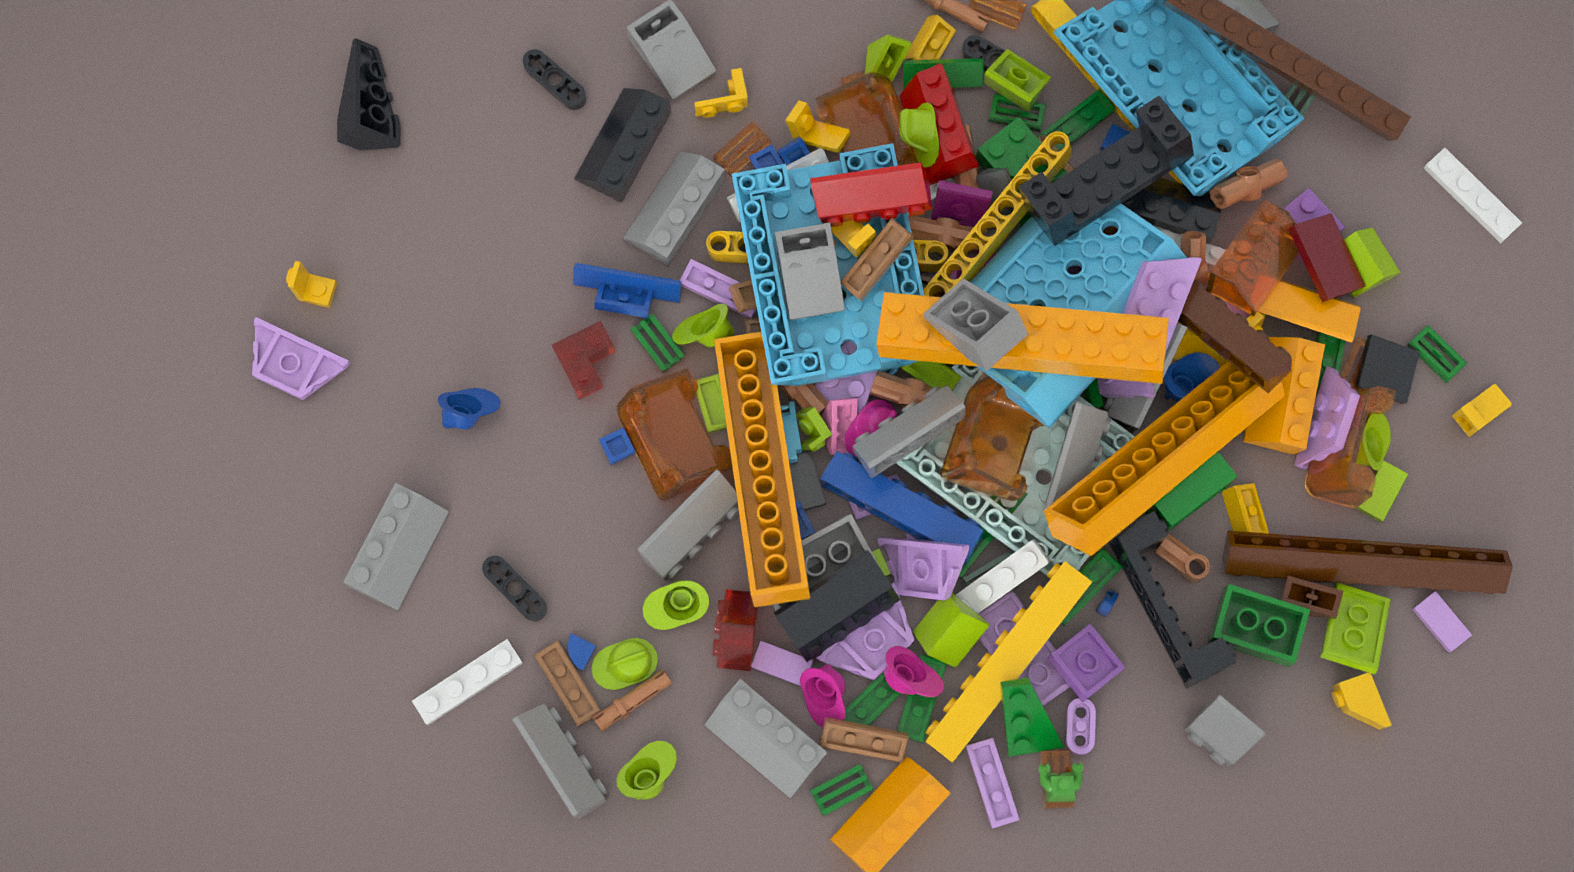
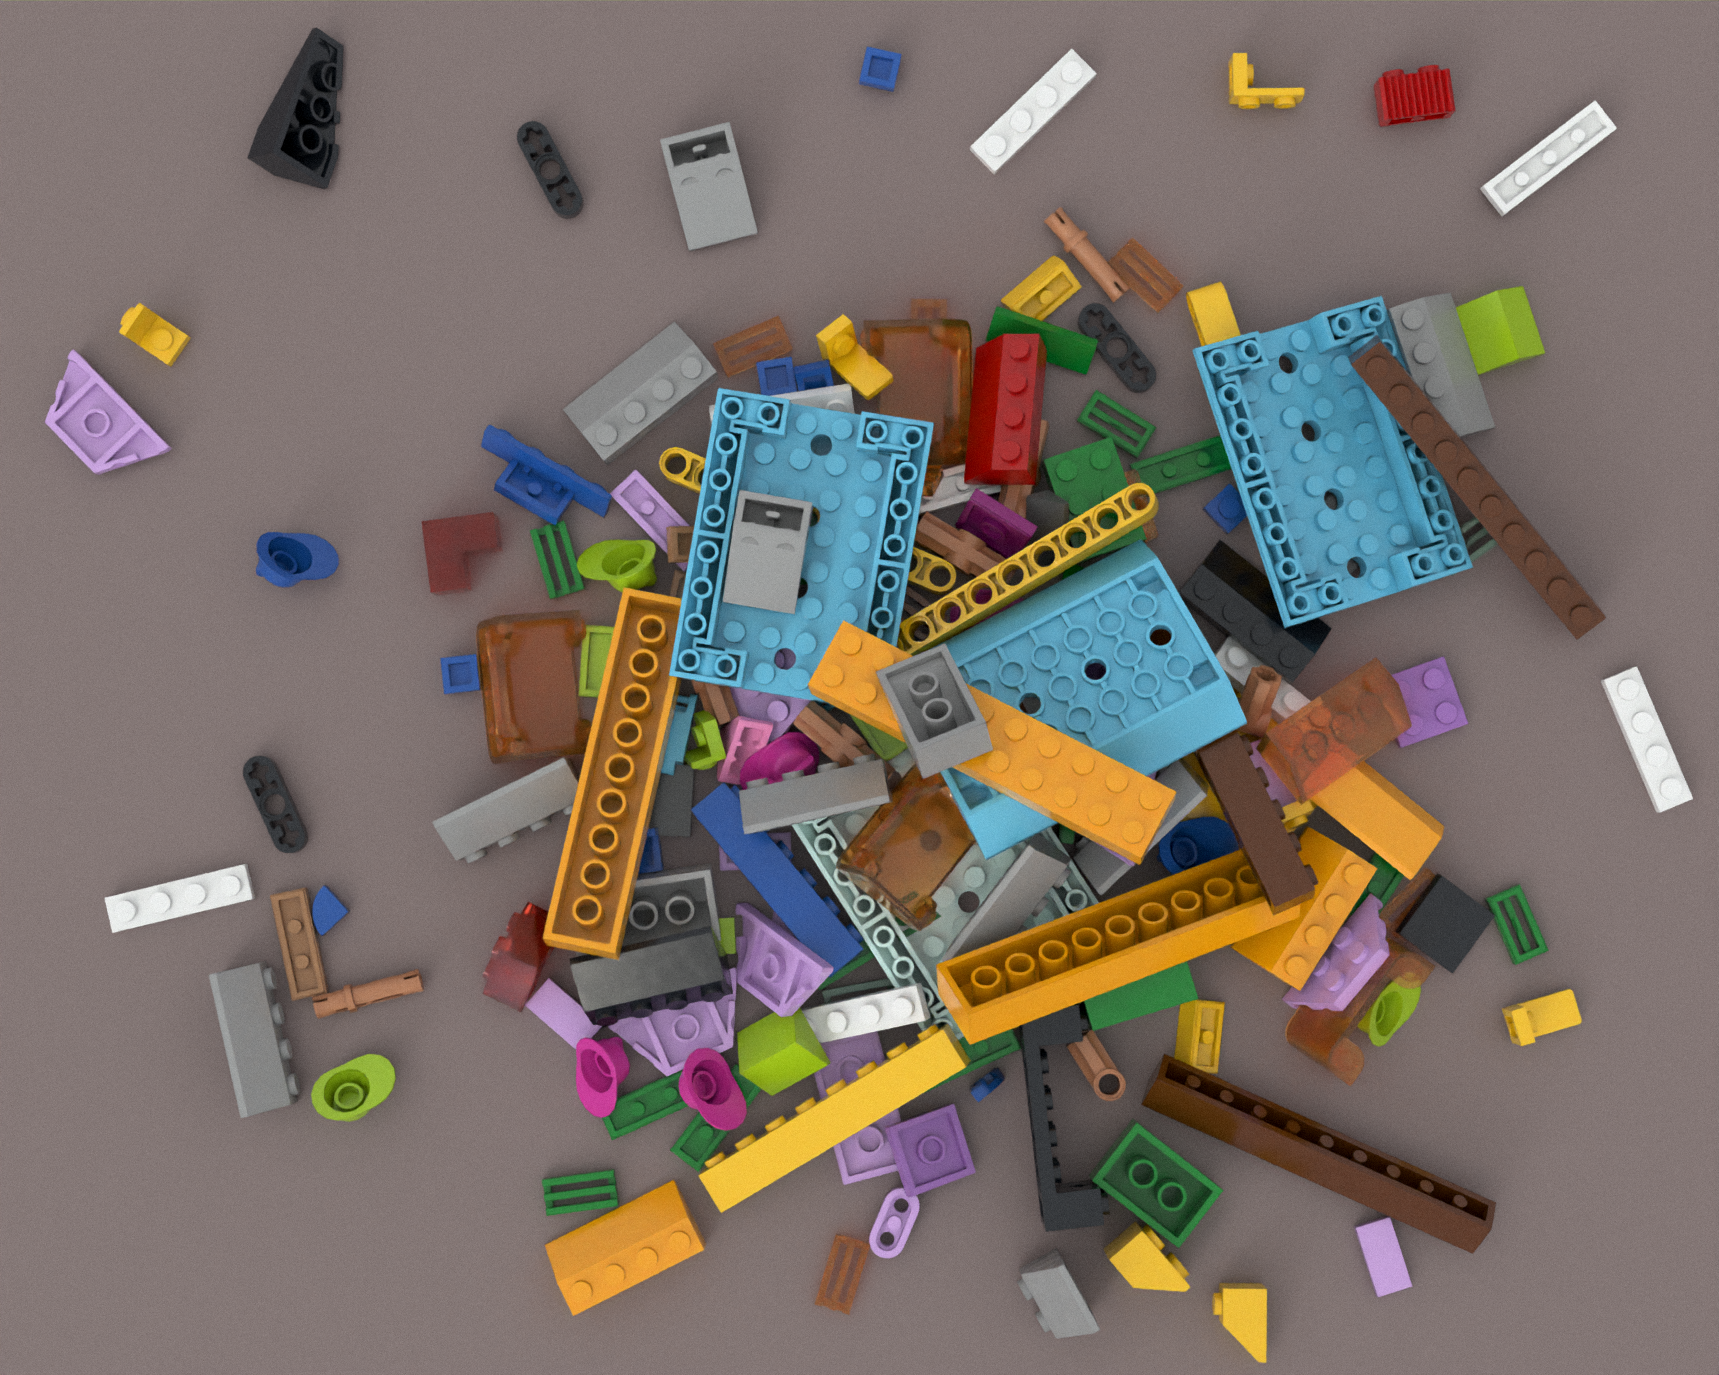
camera: 20 degrees right, 10 degrees up
light grey slope [343,483,450,611] -> none
black slope [574,88,671,203] -> none
lime piece [591,638,658,690] -> none
lime piece [643,580,709,630] -> none
yellow bracket [694,68,748,118] -> none
light grey slope [704,679,827,799] -> none
slope [810,162,932,227] -> none
medium nougat tile [819,717,909,762] -> none
yellow bracket [820,221,876,258] -> none
medium nougat tile [840,218,915,301] -> none
lime slope [864,34,912,90] -> none
lime piece [899,103,939,167] -> none
lavender plate [965,738,1020,829] -> none
lime slope [984,49,1052,112] -> none
green wing [1000,677,1064,757] -> none
black plate [1018,96,1194,246] -> none
bright green piece [1038,763,1084,802] -> none
lavender wing [1122,257,1202,350] -> none
nougat piece [1210,158,1288,209] -> none
reddish brown slope [1281,576,1344,619] -> none
dark red tile [1288,213,1366,303] -> none
lime tile [1320,582,1391,675] -> none
lime slope [1344,227,1401,299] -> none
lime tile [1357,461,1408,523] -> none
none -> yellow slope [1103,1221,1190,1292]

